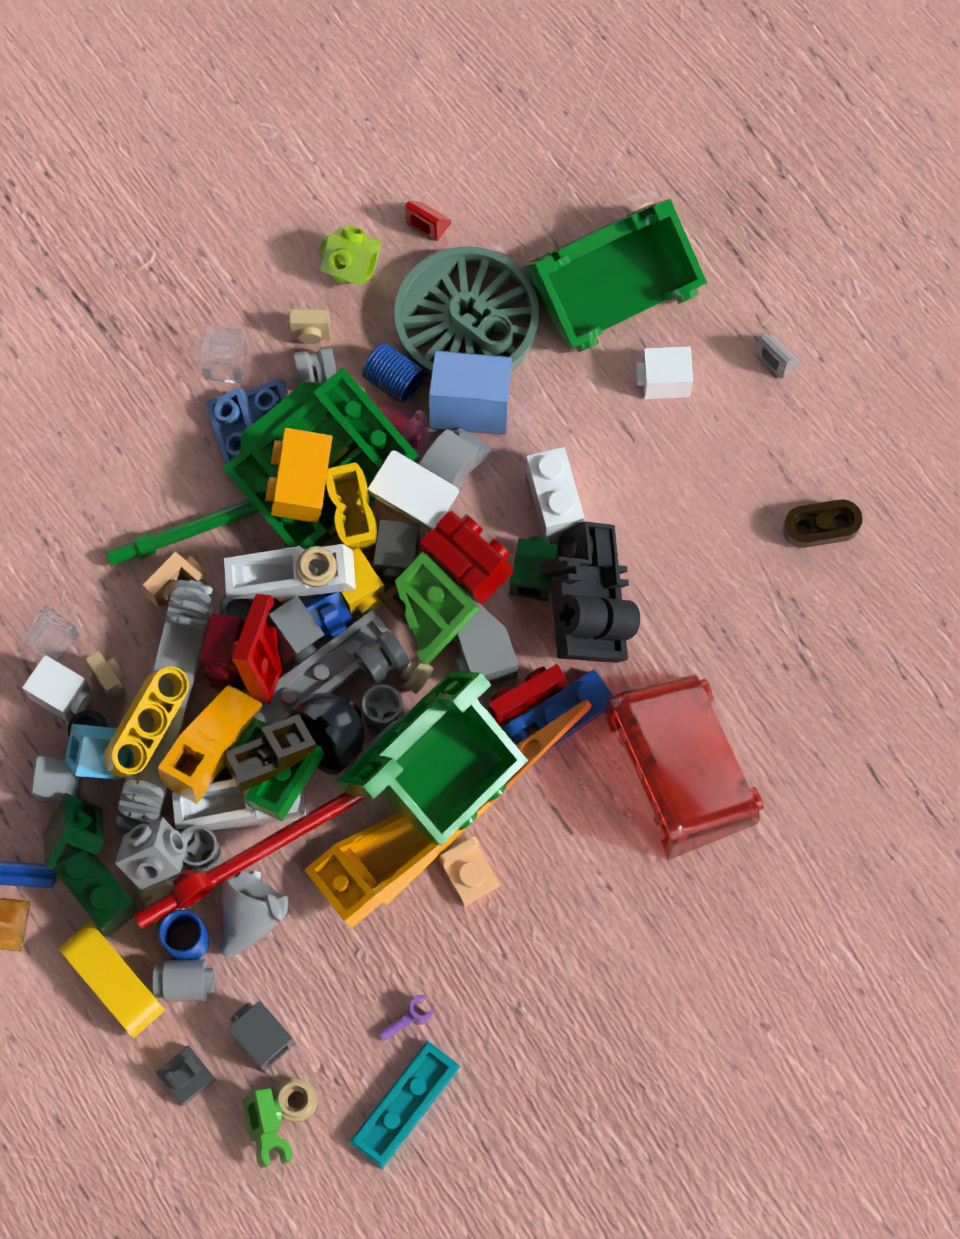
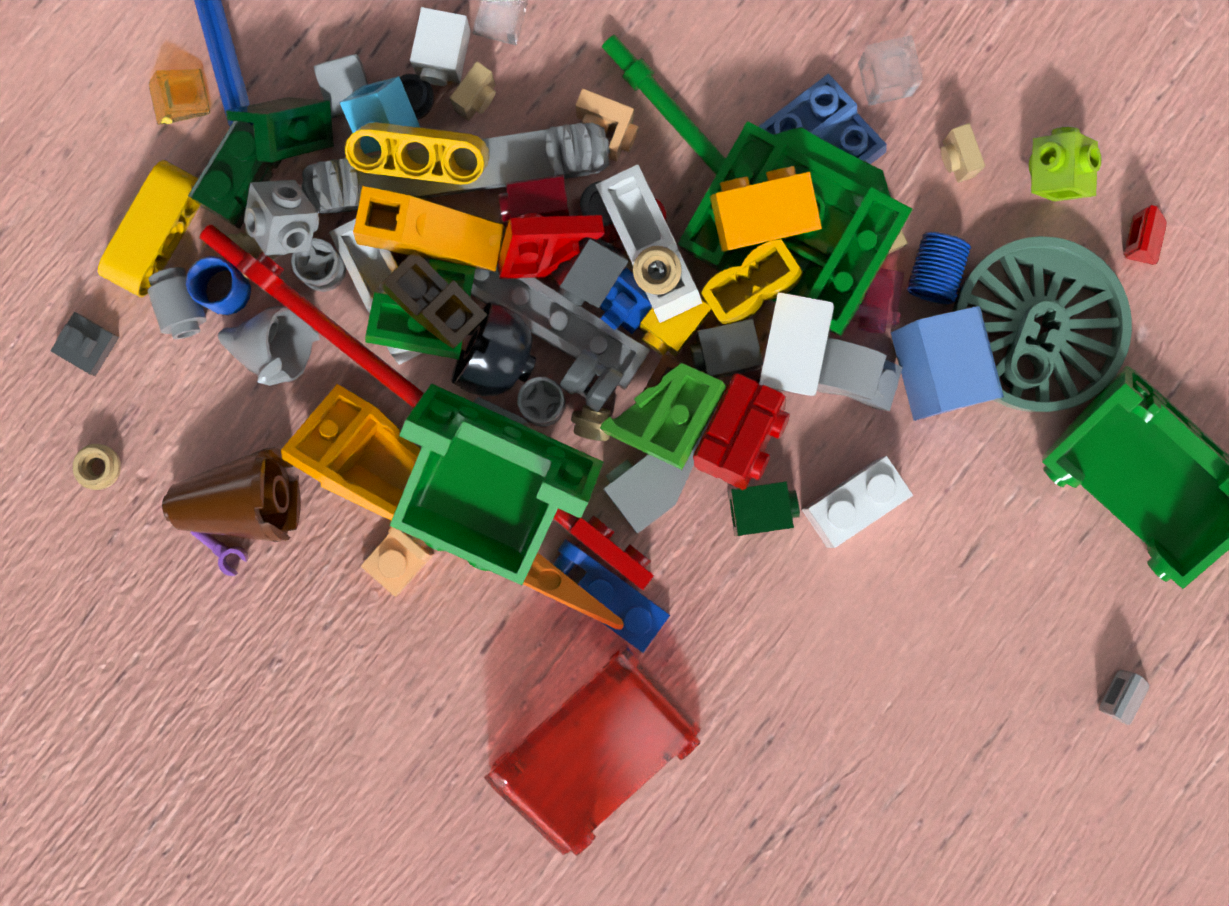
camera: 70 degrees right, 15 degrees up
dark grey brick [227,1000,296,1072] -> none
bright green plate [243,1088,292,1169] -> none
light grey wheel [294,346,337,384] -> none
teal tile [349,1040,461,1169] -> none
black plate [541,521,641,663] -> none
white brick [636,346,693,399] -> none
dark brown plate [783,499,863,548] -> none
none -> reddish brown cone [162,447,301,542]

